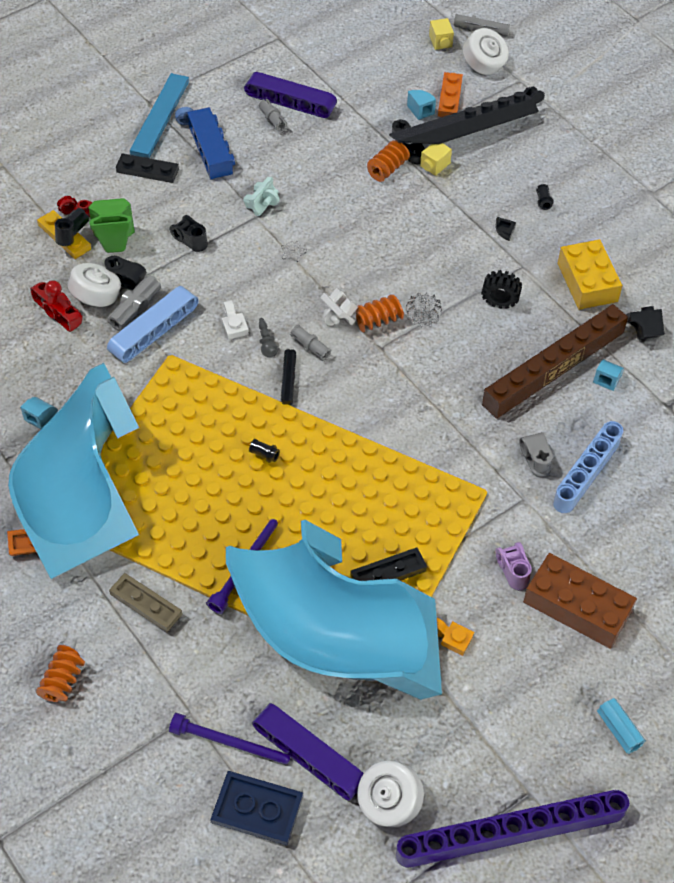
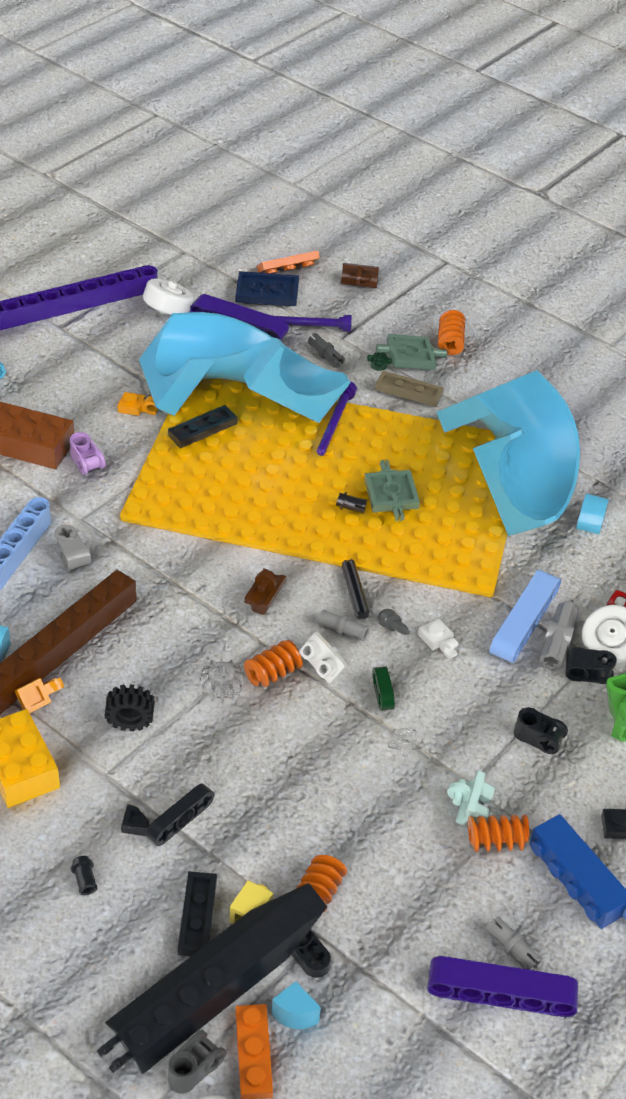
camera: 165 degrees right, 10 degrees down
none -> light orange plate [14,677,64,713]
none -> black beam [146,783,215,846]
none -> dark grey piece [168,1030,227,1094]
none -> black plate [177,871,217,956]
none -> reddish brown hips [244,568,286,615]
none -> plate [257,250,320,274]
none -> dark grey pin [308,333,345,368]
none -> reddish brown hips [341,263,379,288]
none -> sand green plate [364,460,420,522]
none -> clear green plate [367,352,392,371]
none -> dark green beam [372,666,395,711]
none -> sand green plate [376,334,447,370]
none -> orange piece [468,814,529,852]

